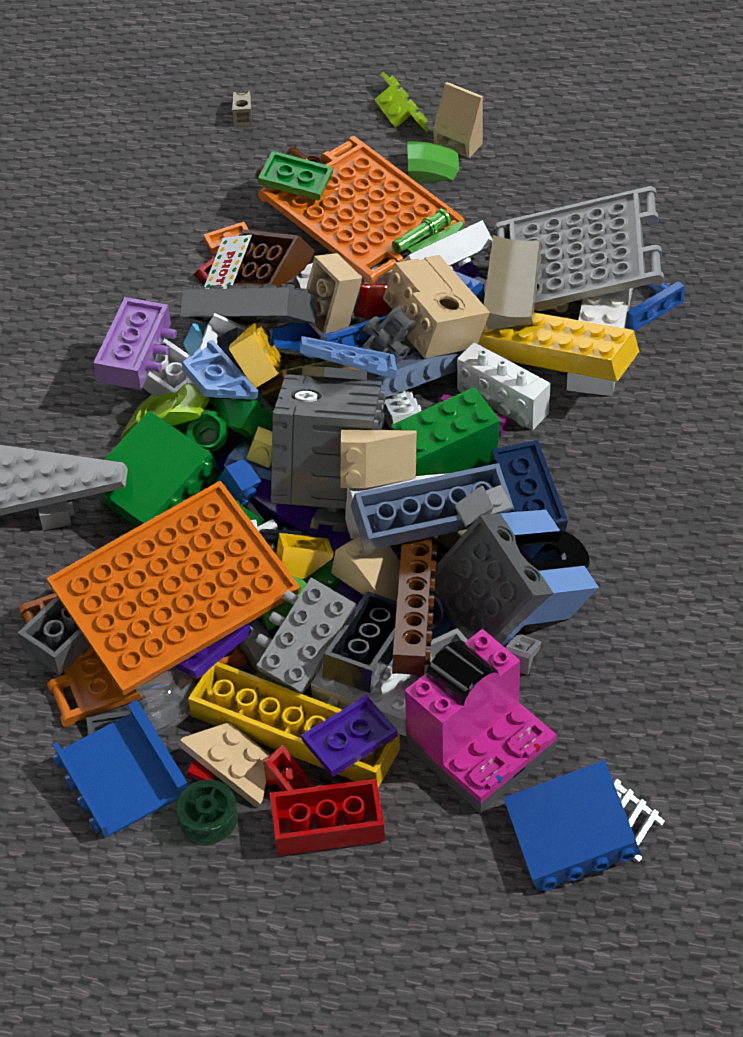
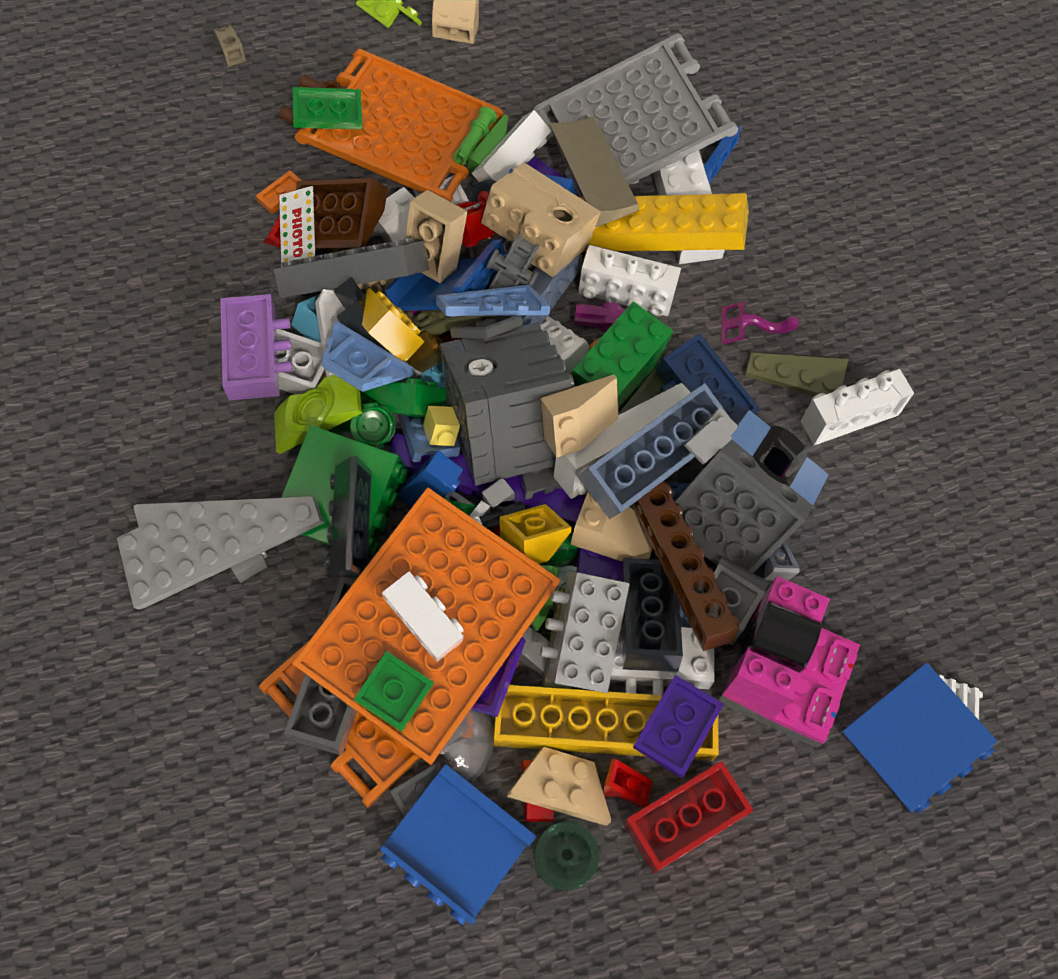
camera: 30 degrees left, 15 degrees up
bright green slope [407,141,459,182] -> none
none -> black slope [326,456,372,578]
none -> black slope [333,277,365,310]
none -> green plate [353,651,434,732]
none -> white brick [382,572,464,663]
none -> light grey slope [482,478,515,507]
none -> magenta piece [721,301,799,344]
none -> olive wing [745,353,848,396]
none -> white piece [801,369,914,445]

